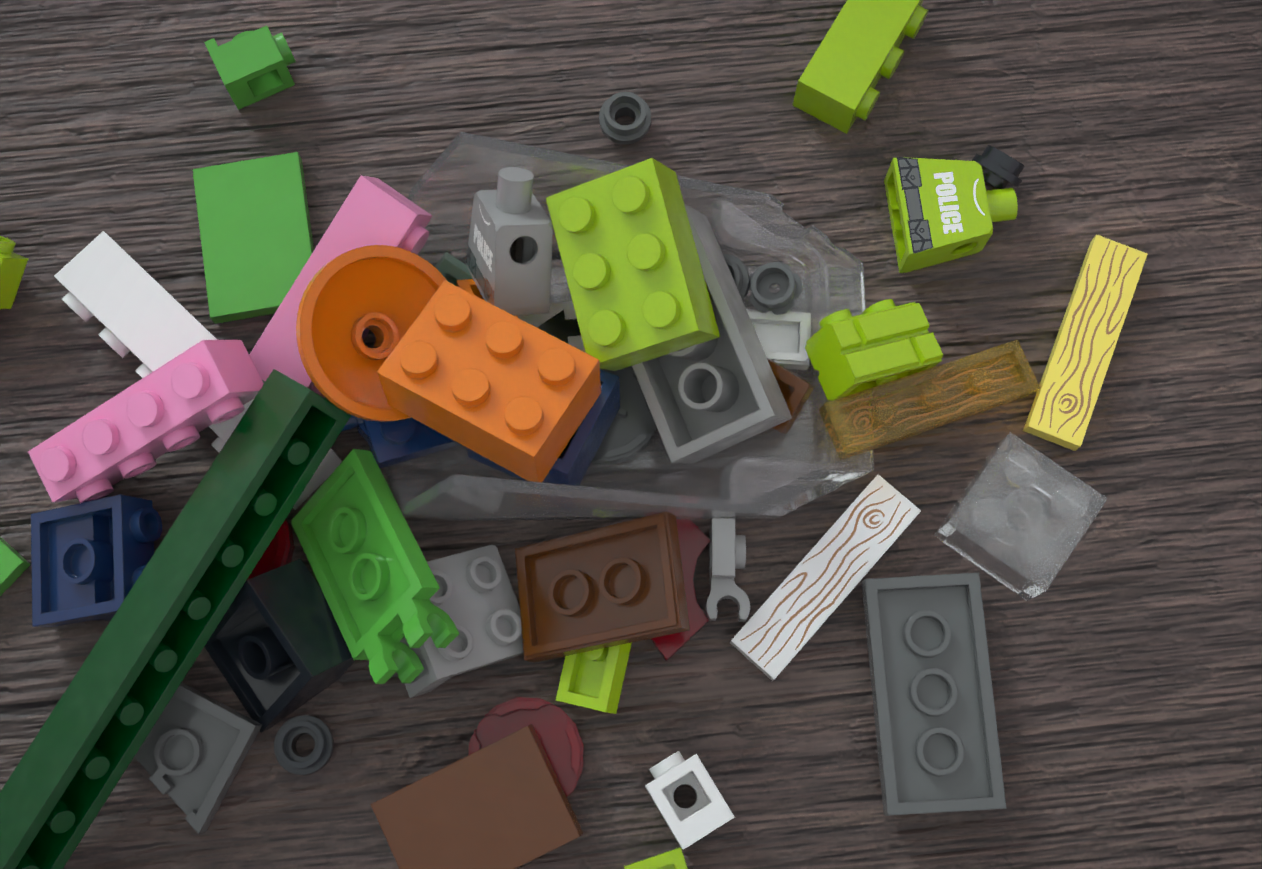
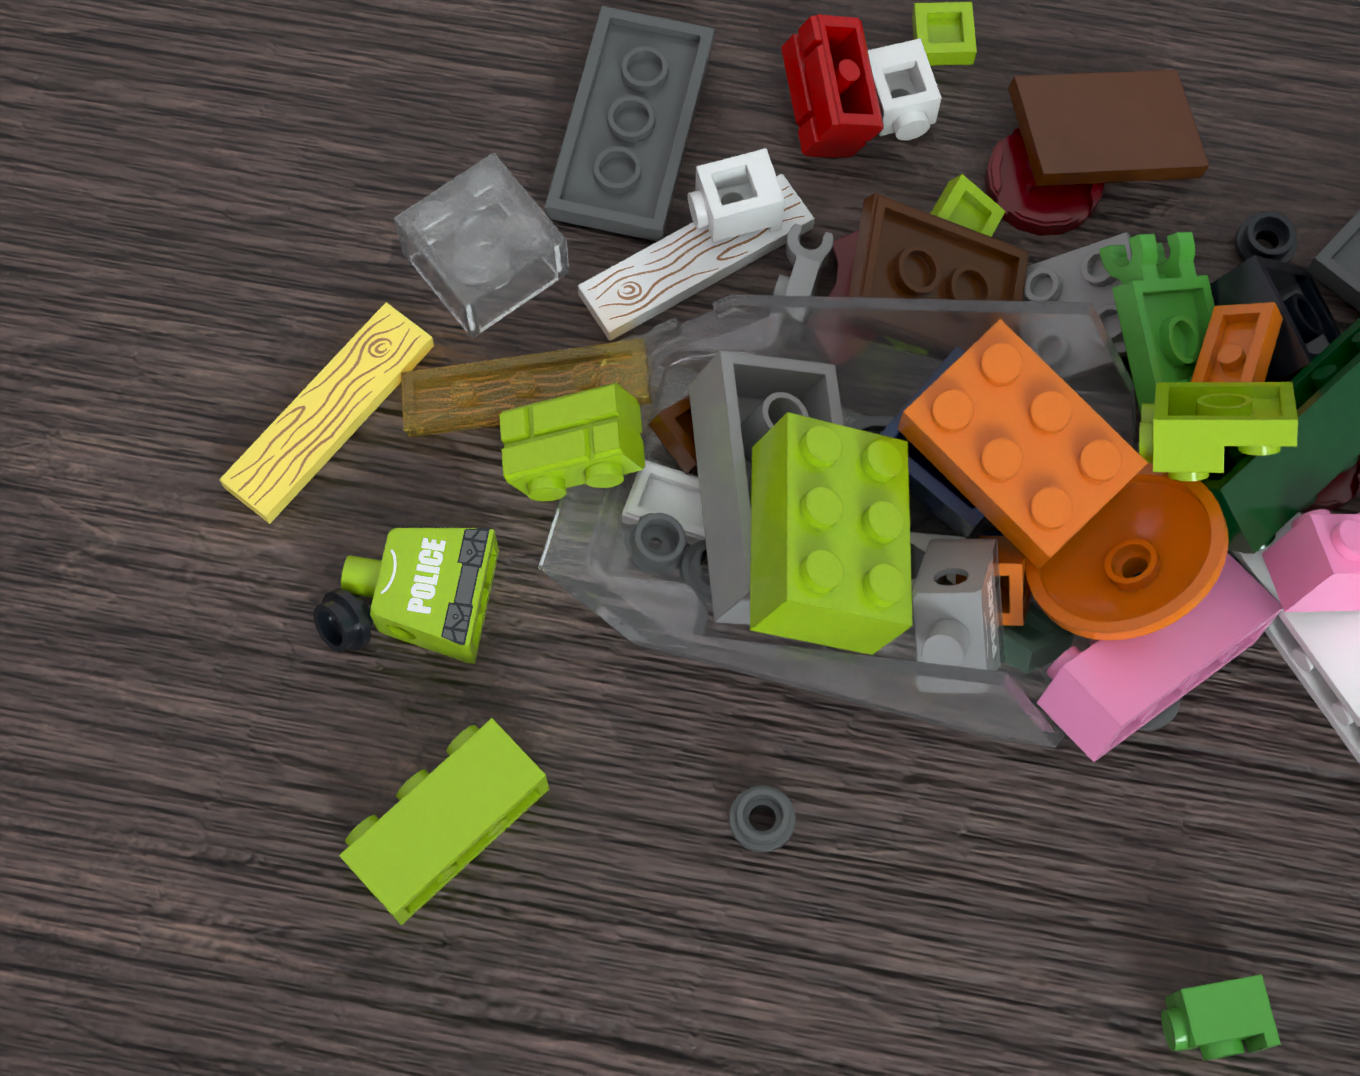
camera: 165 degrees left, 5 degrees down
bright green tile [193,152,314,324] -> none
none -> white brick [687,148,785,242]
none -> red brick [781,14,884,158]
none -> lime plate [1139,382,1298,481]
none -> orange plate [1191,302,1283,382]

